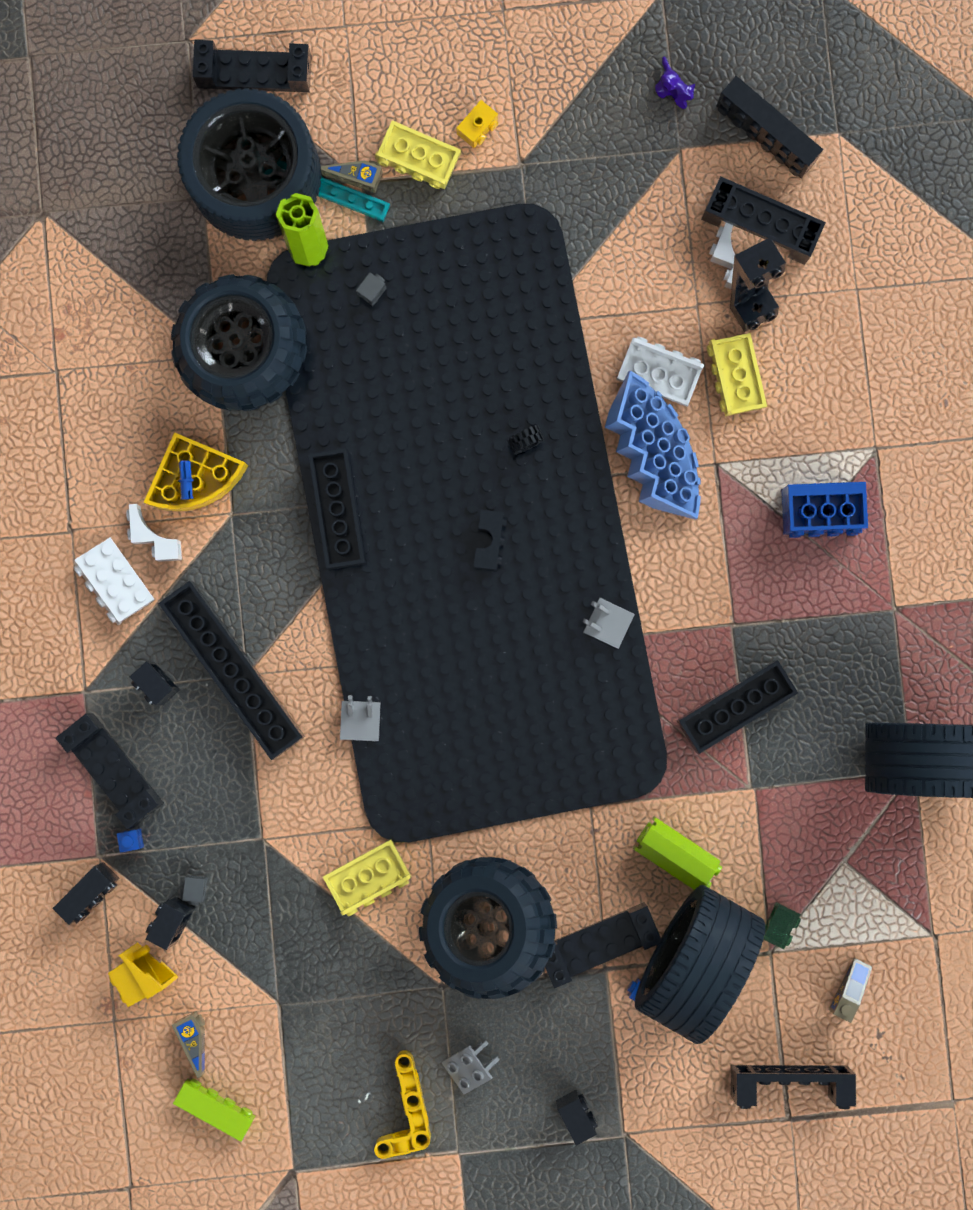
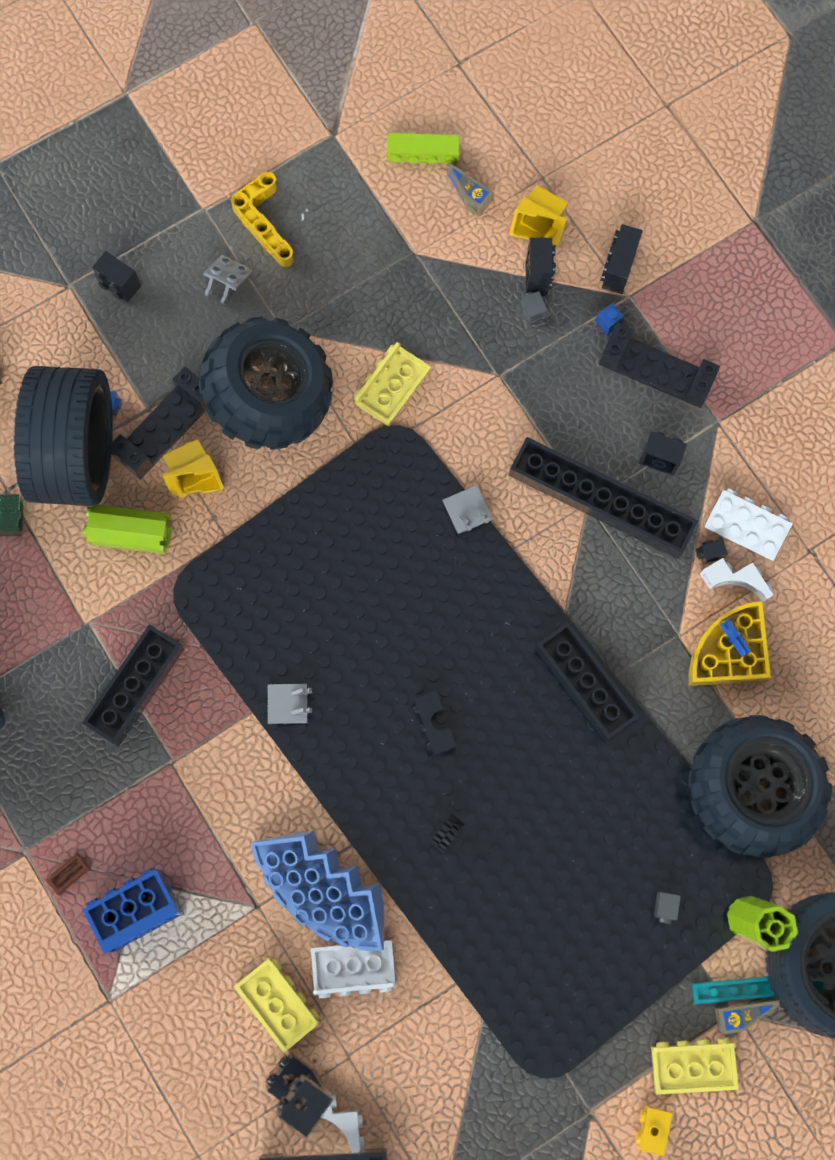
camera: 150 degrees right, 10 degrees down
none -> copper tile [46,853,91,895]
none -> yellow piece [161,439,224,498]
none -> black brick [696,536,728,564]

